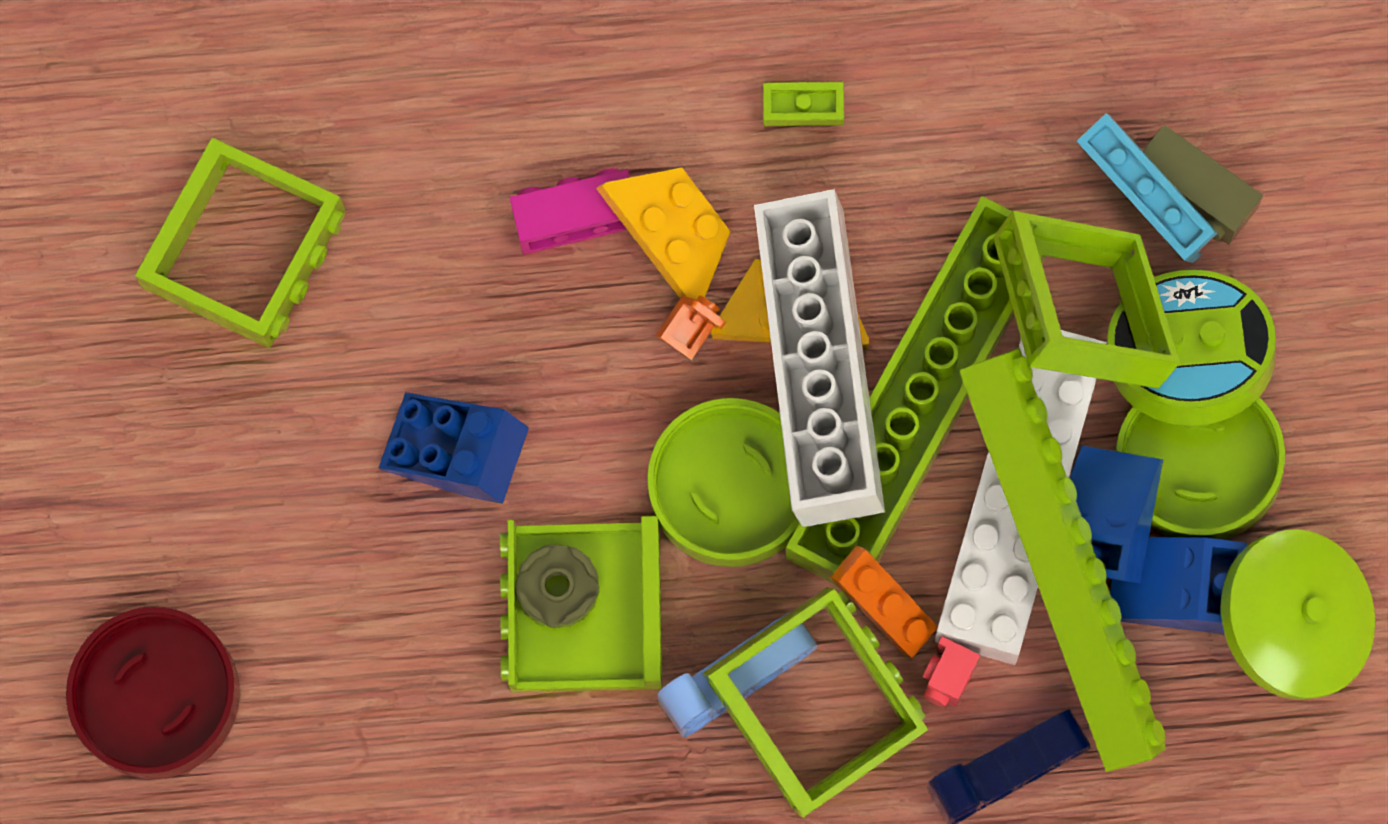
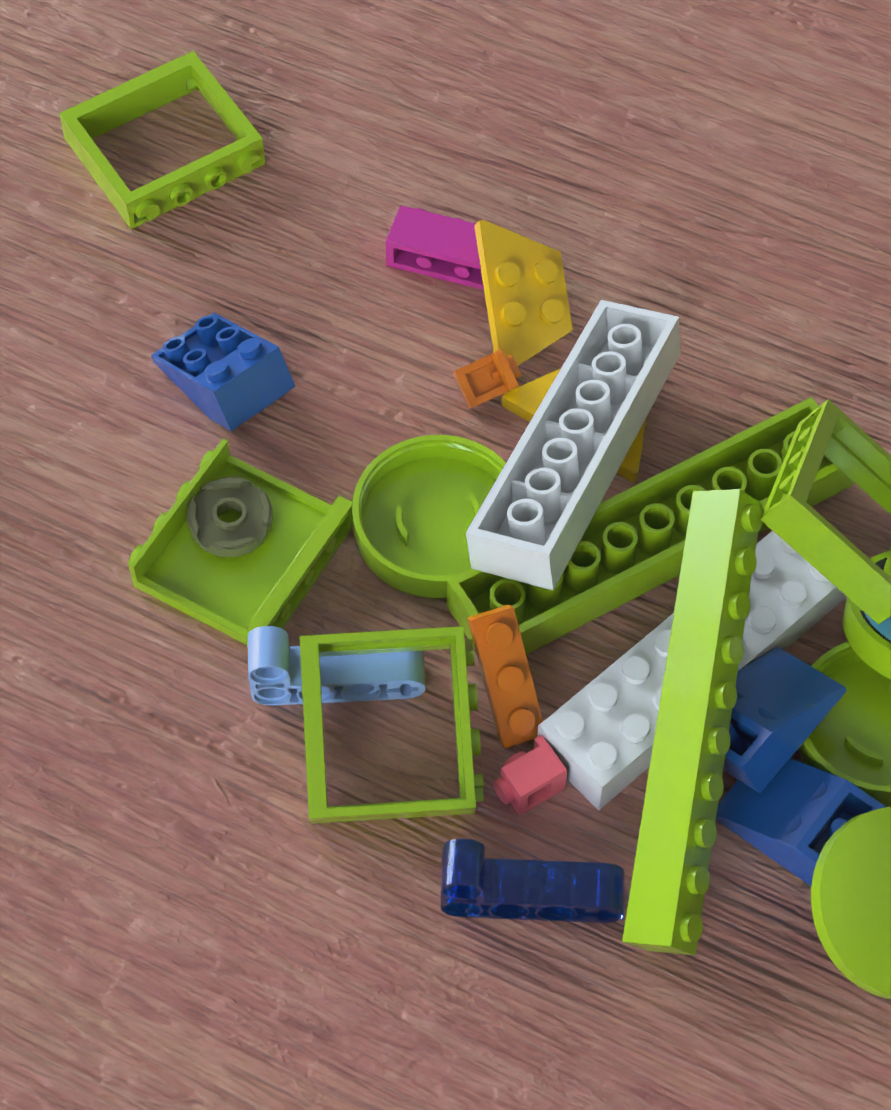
camera: 25 degrees right, 15 degrees down
lime plate [763,82,844,126] -> none

